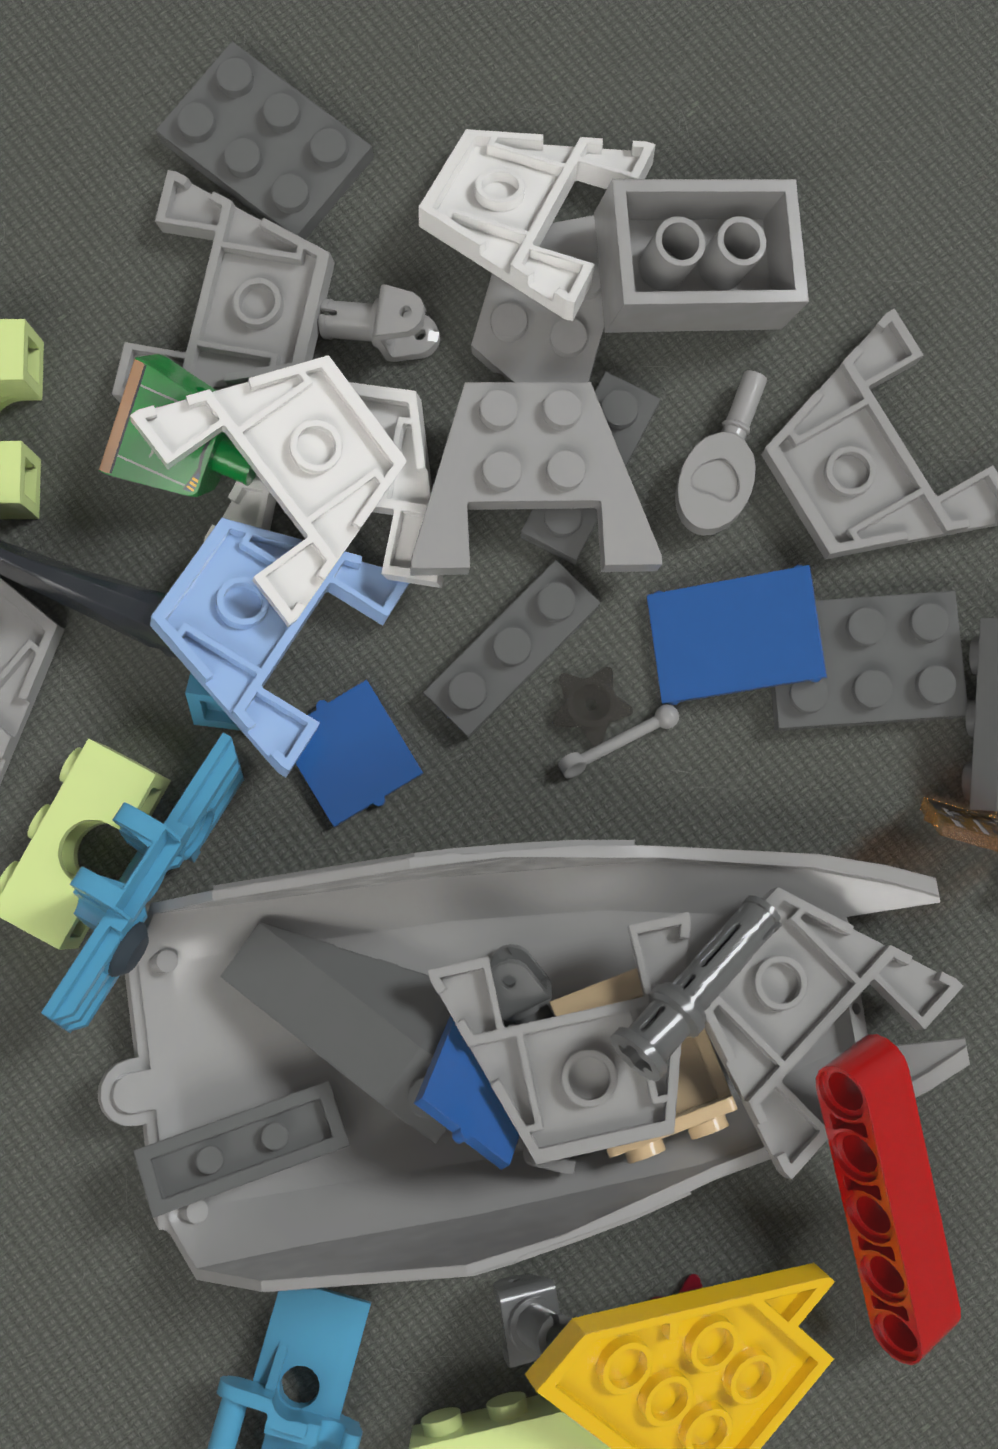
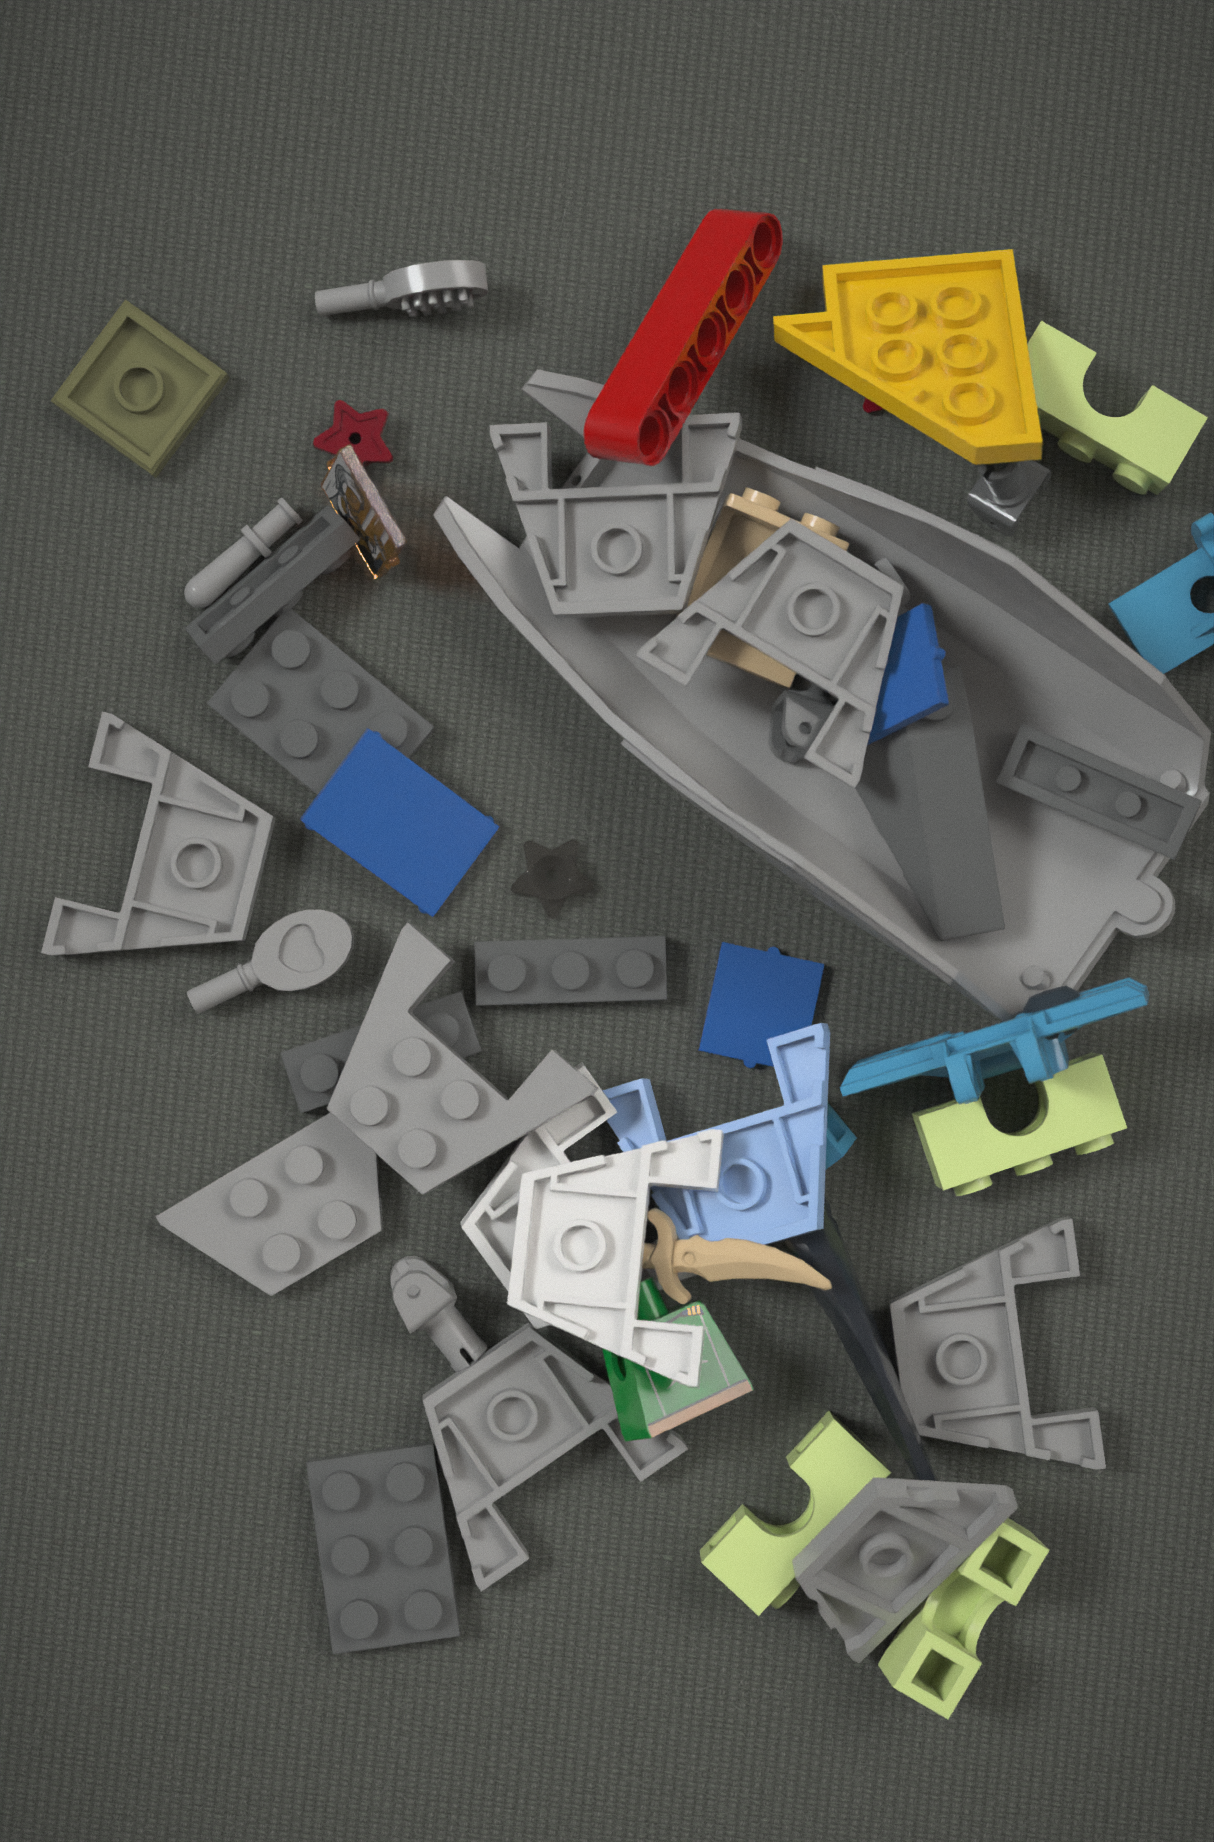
camera: 135 degrees left, 5 degrees up
white wing [419,129,656,321] -> none
light grey hinge [558,704,679,778] -> none
light grey brick [594,179,809,333] -> none
dark grey pin [610,895,782,1081] -> none
none -> tan piece [642,1208,832,1304]

